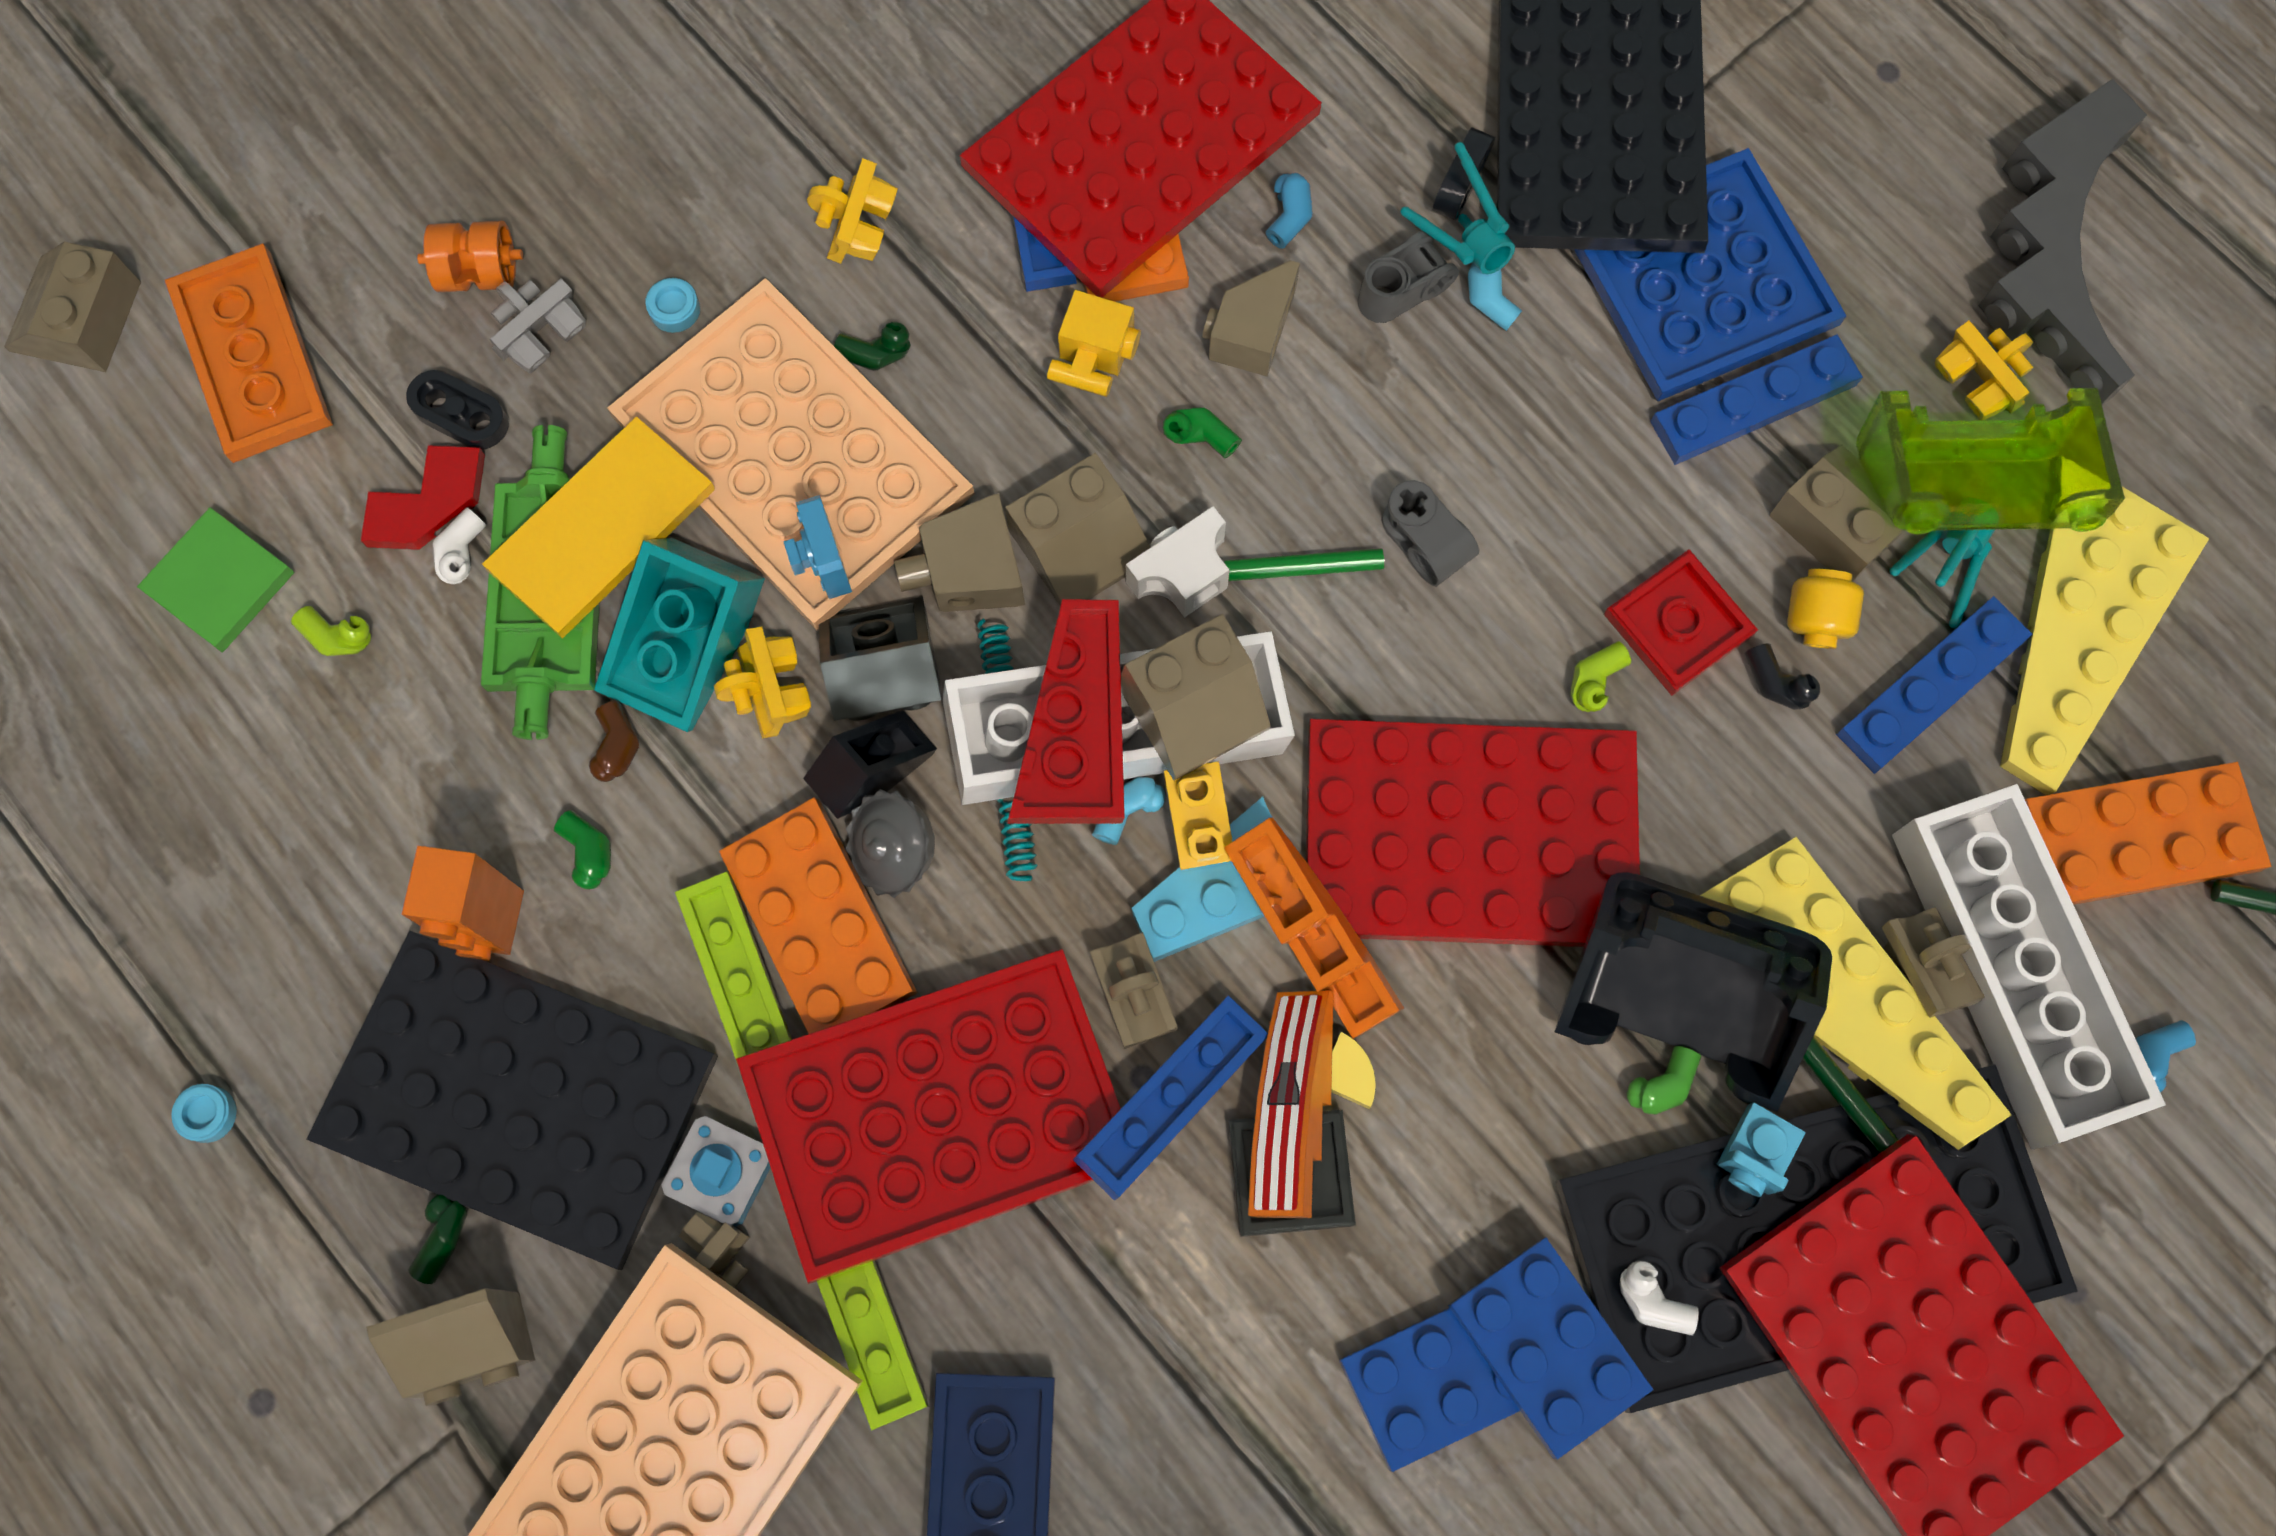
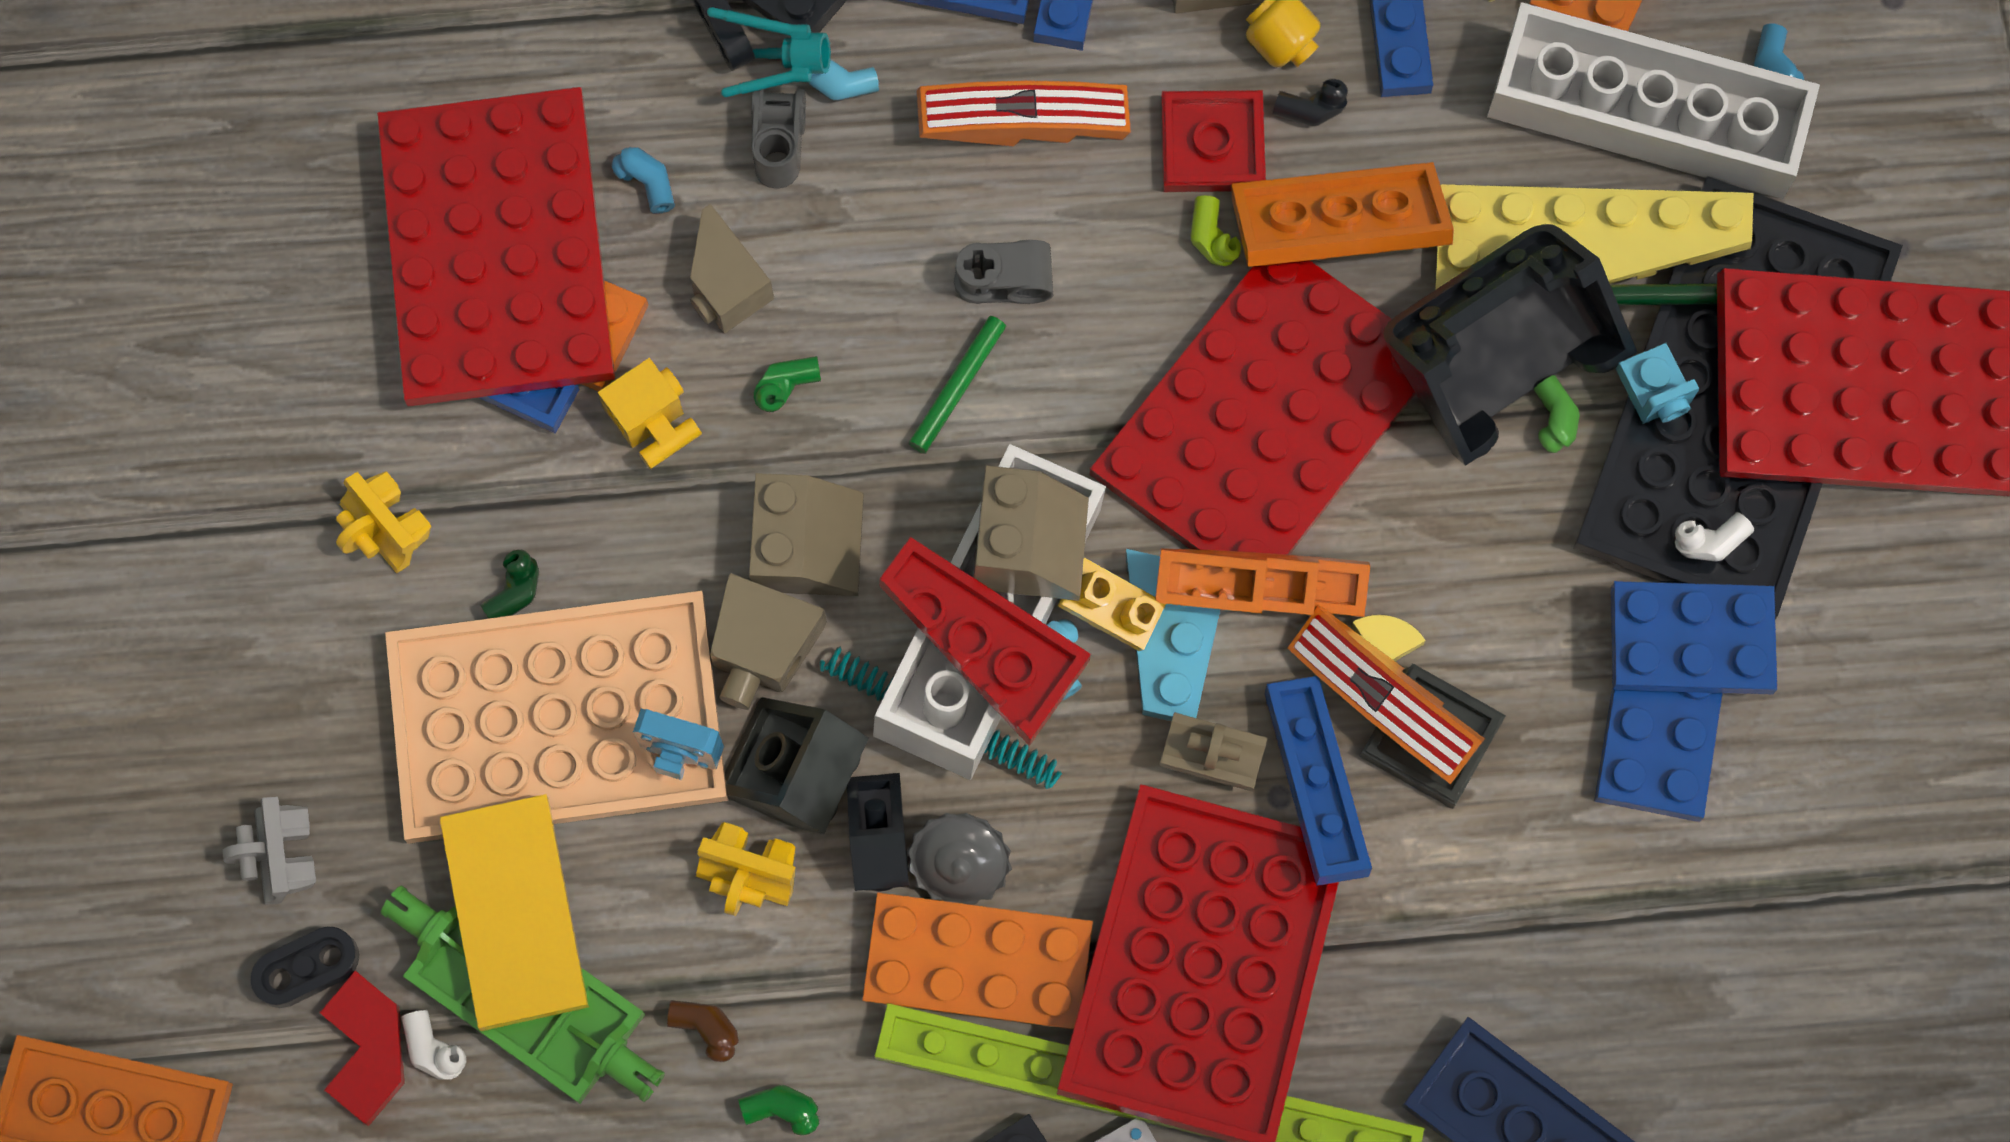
camera: 55 degrees left, 0 degrees up
orange wheel [417,221,523,292] -> none
teal slope [594,538,765,732] -> none
medium azure tile [645,278,700,333] -> none
white brick [1126,506,1229,618] -> none
dark tan hips [1881,907,1985,1018] -> none
none -> slope [917,80,1131,146]
none -> orange plate [1232,162,1454,267]

